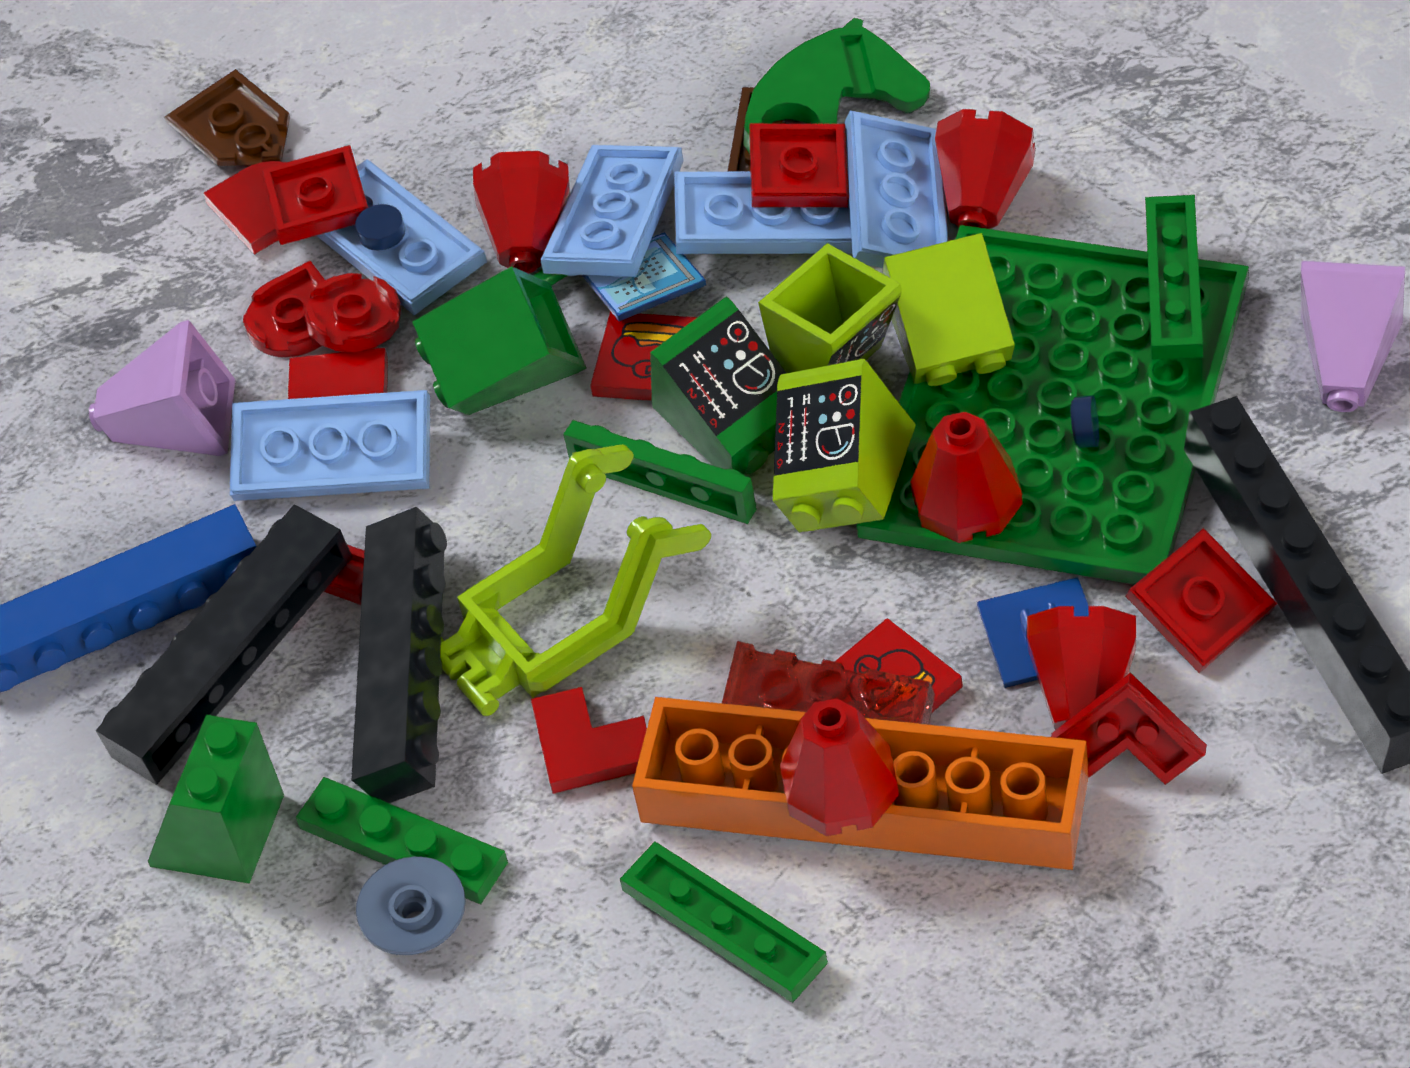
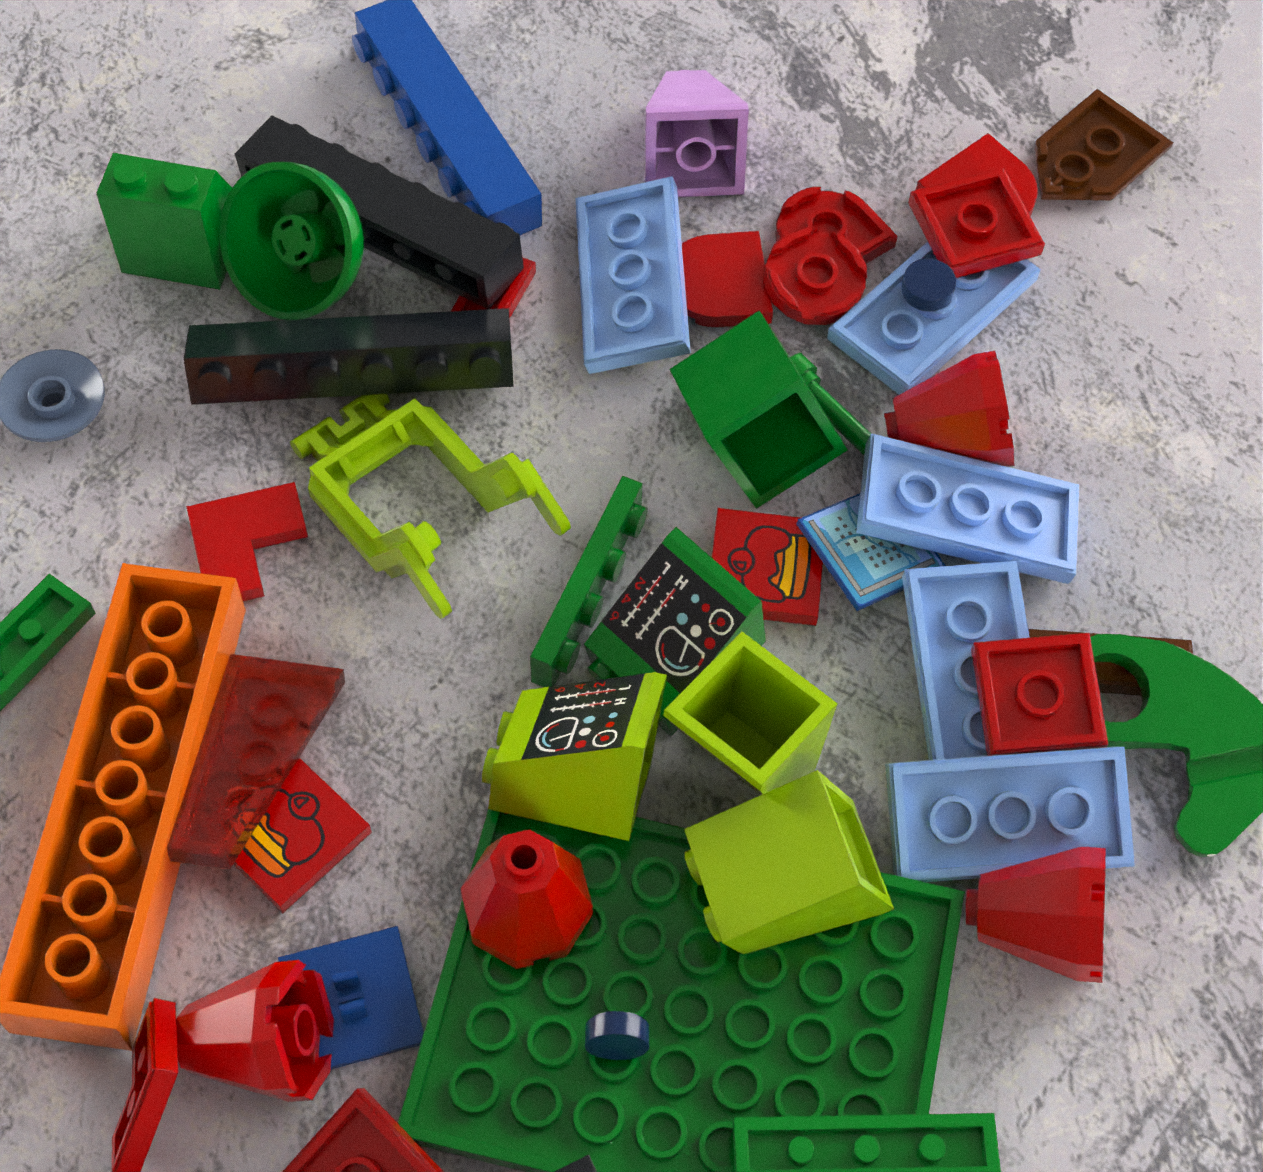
camera: 75 degrees right, 10 degrees up
green plate [295,777,508,905] -> none
red cone [780,698,899,836] -> none
none -> green piece [219,162,364,320]

